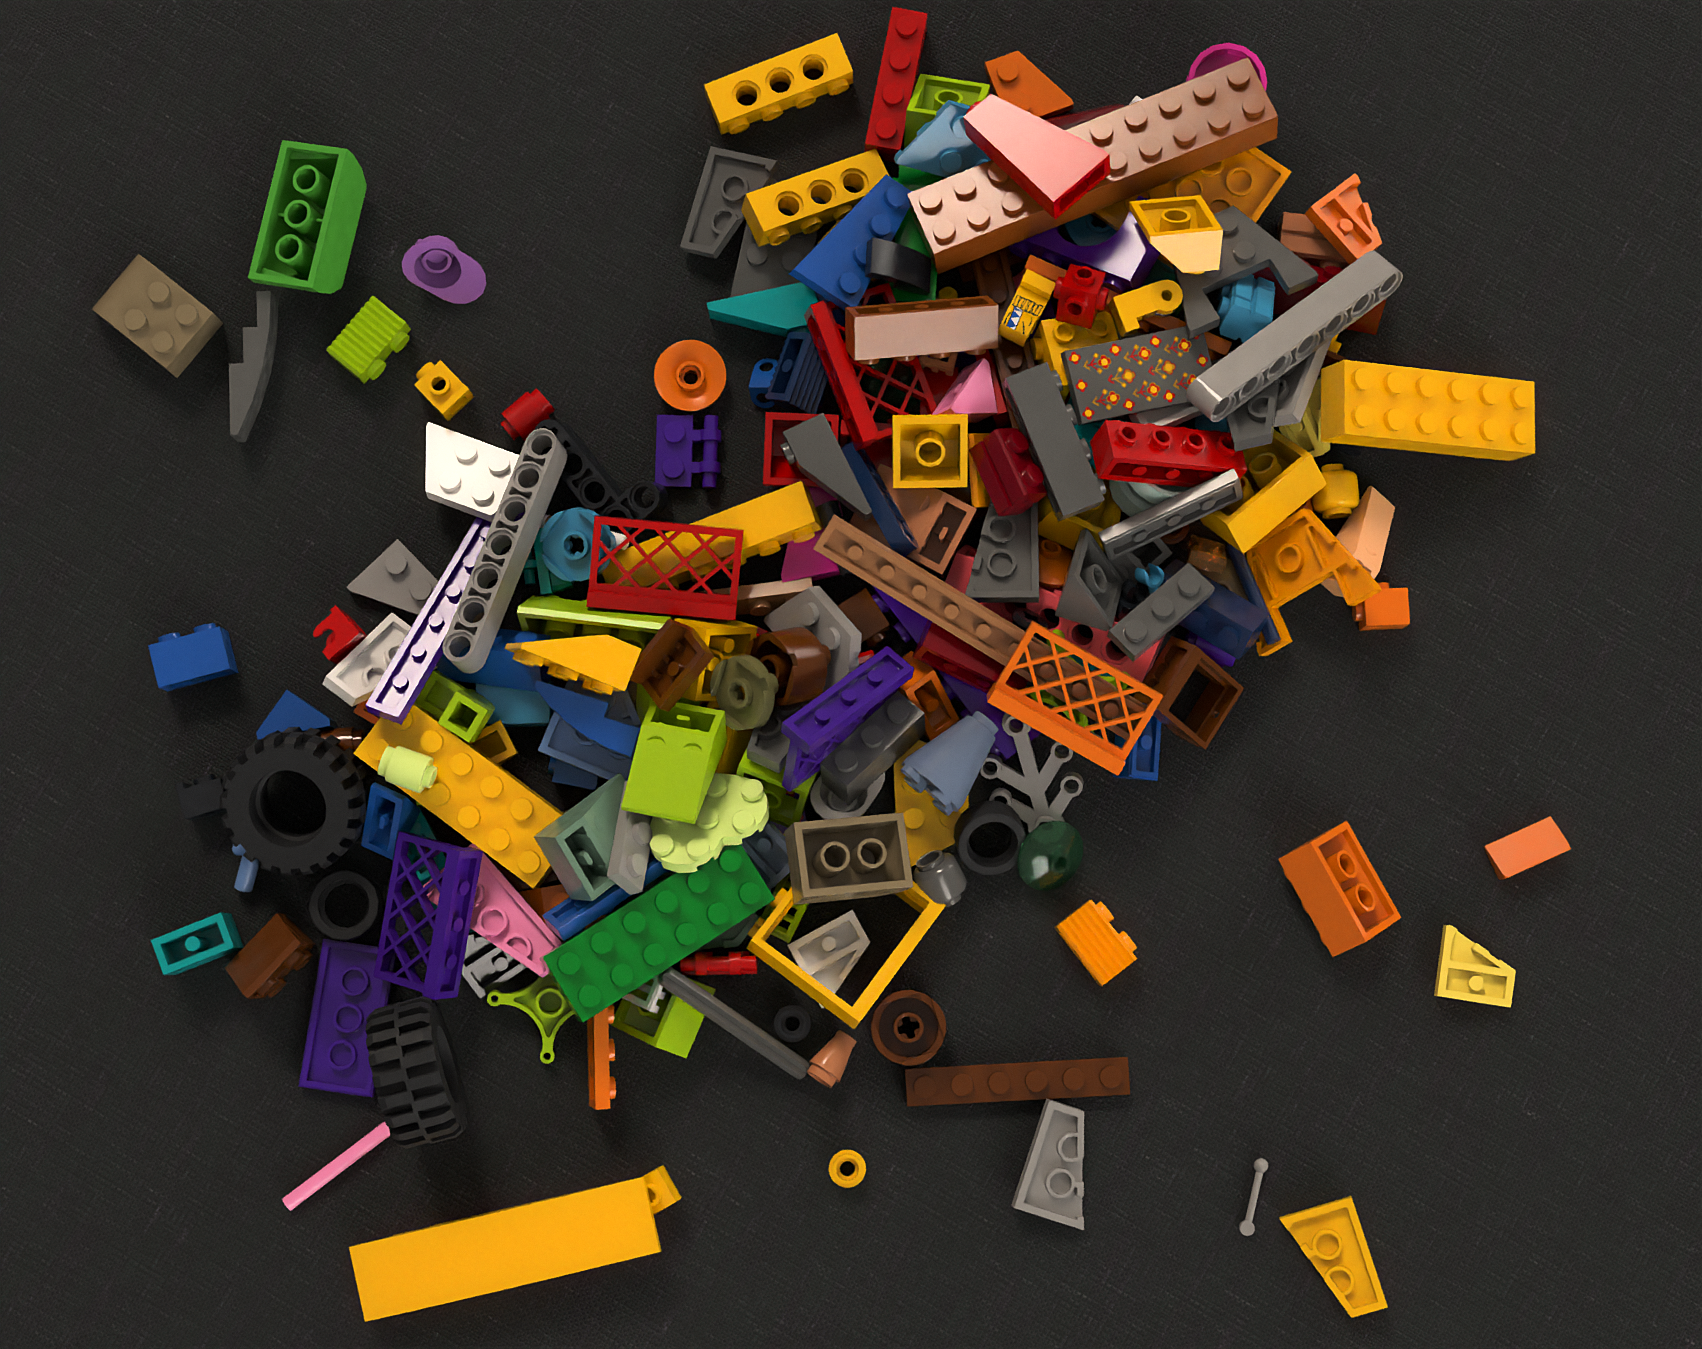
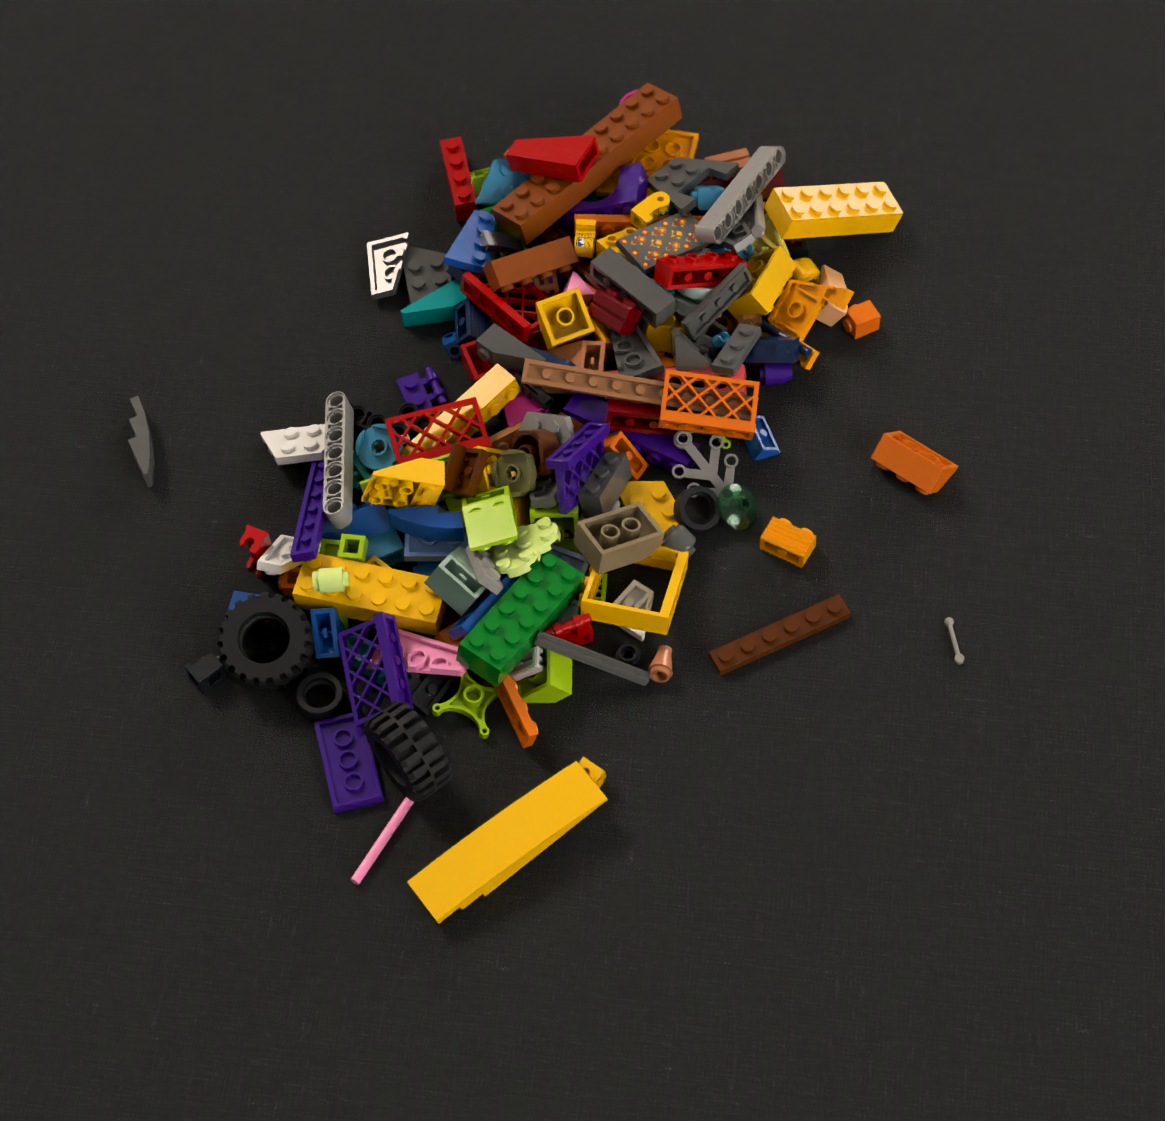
camera: 20 degrees left, 25 degrees down
dark tan brick [92,254,223,378] -> none
blue brick [148,623,238,692] -> none
teal brick [151,912,244,975] -> none
reddish brown slope [224,913,316,999] -> none
medium blue arm [232,844,259,892] -> none
bright green windscreen [248,140,367,294] -> none
lime brick [326,296,411,384] -> none
light grey wing [347,539,438,616] -> none
medium lavender piece [402,235,486,304] -> none
yellow brick [414,360,474,421] -> none
red brick [500,388,555,441] -> none
orange dish [654,340,727,412] -> none
yellow brick [704,33,853,135] -> none
yellow brick [741,148,889,247] -> none
yellow plate [829,1150,866,1188] -> none
reddish brown brick [871,990,946,1066] -> none
sand blue cone [901,711,999,816] -> none
light grey wing [1011,1098,1084,1230] -> none
red brick [1053,264,1109,329] -> none
yellow slope [1129,195,1223,274] -> none
reddish brown window [1133,636,1244,750] -> none
yellow wing [1279,1196,1388,1318] -> none
orange wing [1305,173,1382,265] -> none
light yellow wing [1434,925,1516,1008] -> none
orange slope [1483,816,1571,880] -> none

